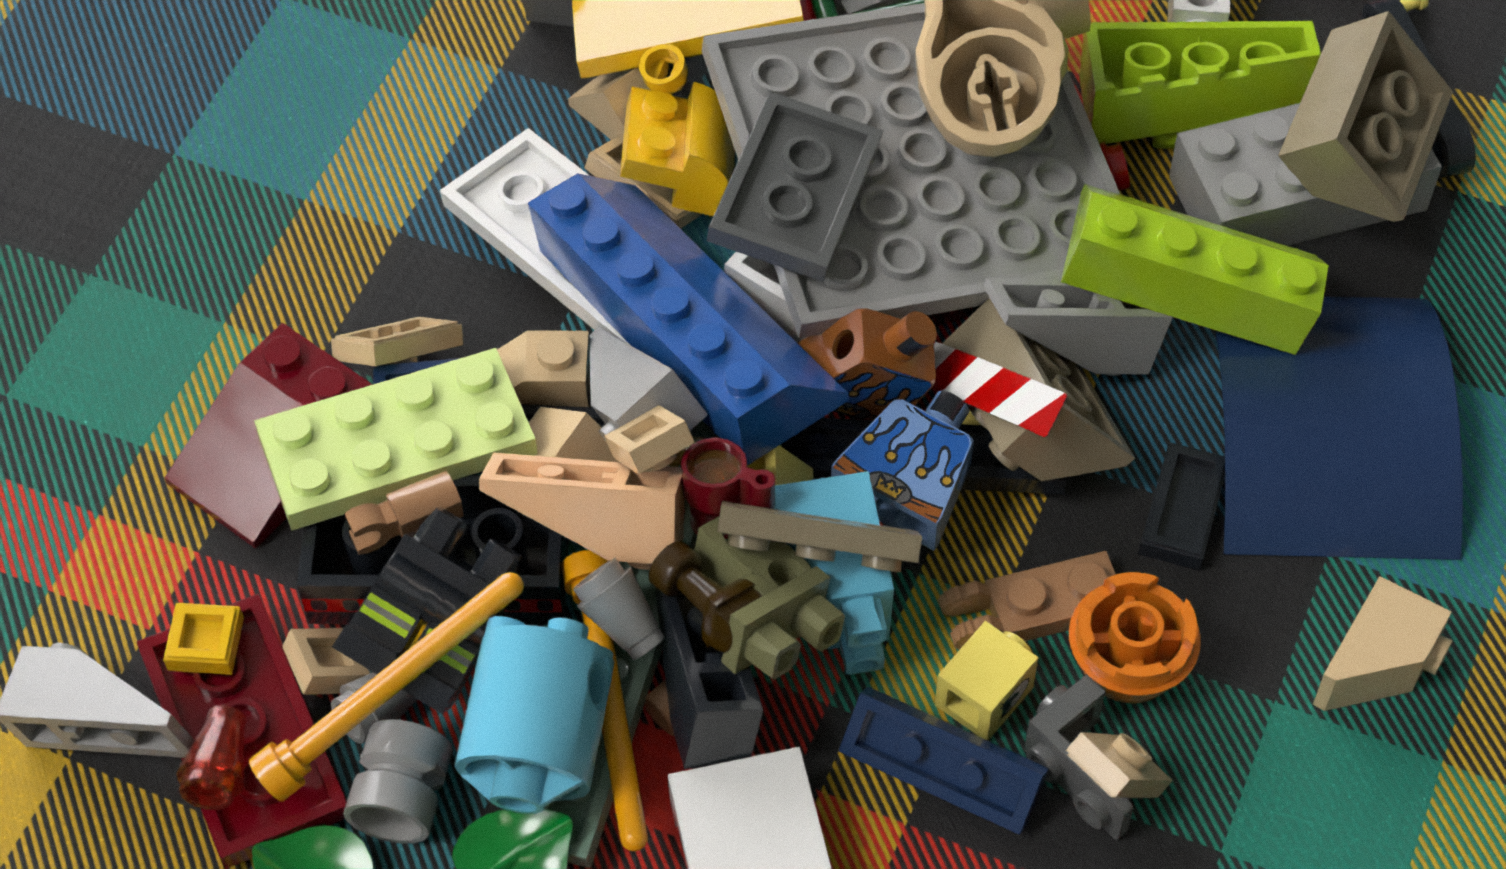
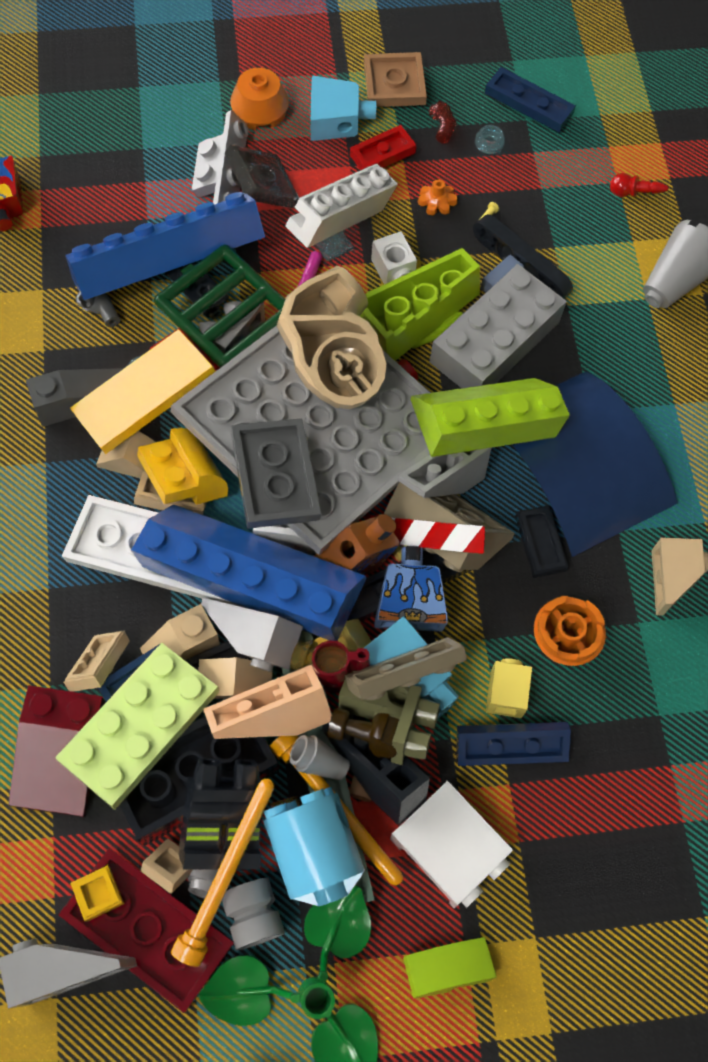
camera: 35 degrees left, 10 degrees up
clear red cone [176,705,247,810] -> none
medium nougat bar [345,471,464,555] -> none
tan plate [604,405,695,474] -> none
yellow hinge [639,44,688,95] -> none
medium nougat hinge [938,551,1116,650] -> none
dark grey bracket [1024,674,1133,840] -> none
tan plate [1066,732,1173,798] -> none
dark tan slope [1278,11,1453,222] -> none

